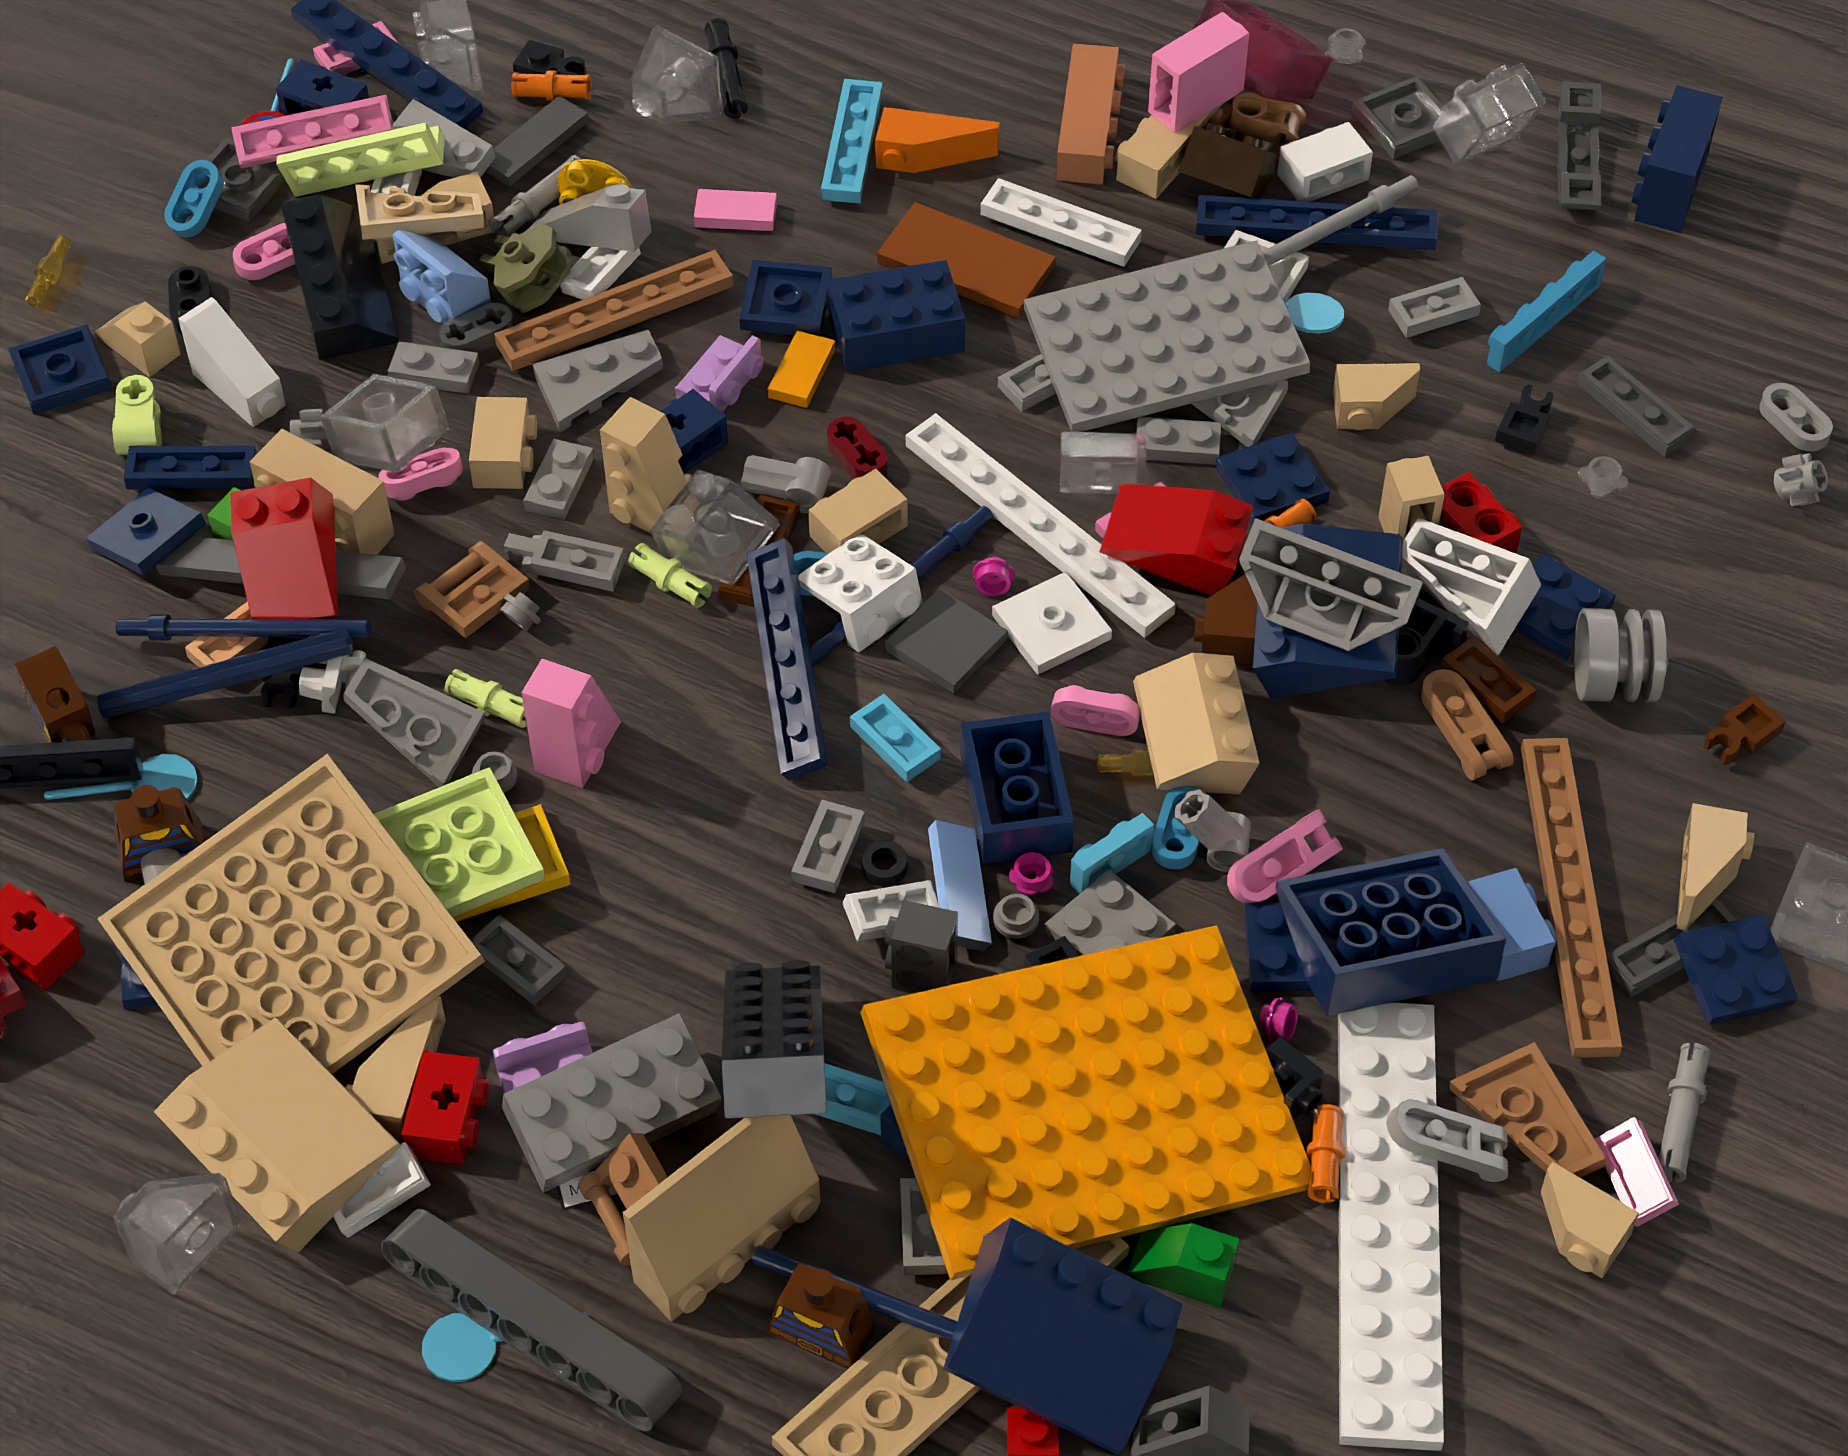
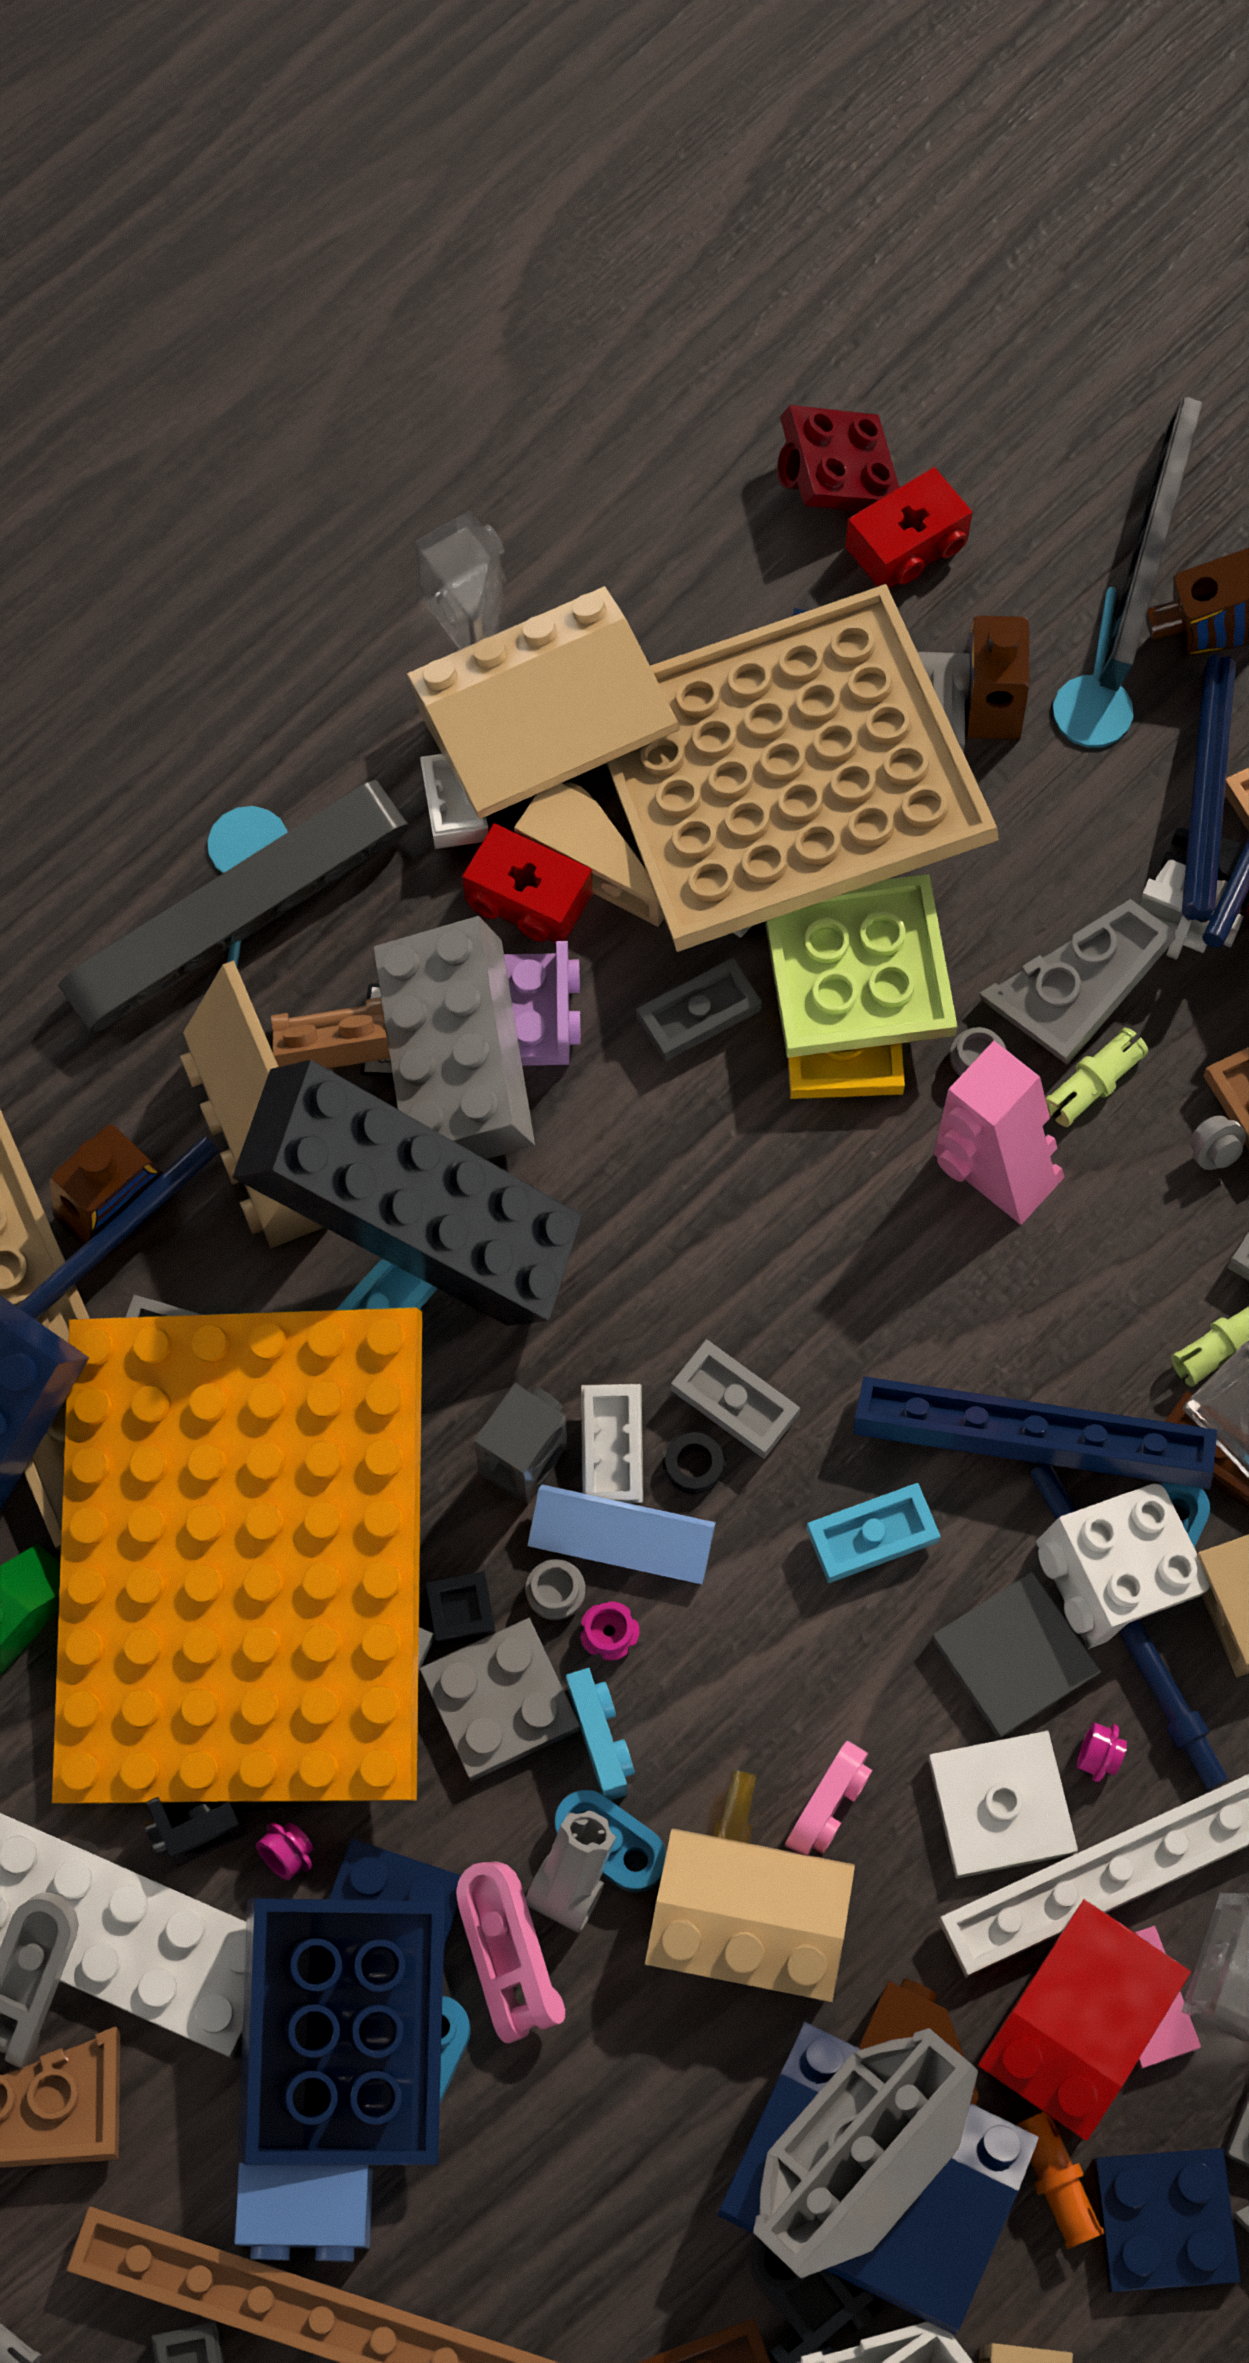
camera: 110 degrees right, 15 degrees up
dark blue brick [960,711,1074,864] -> none
orange pin [1307,1104,1345,1203] -> none
medium nougat plate [1421,669,1514,780] -> none

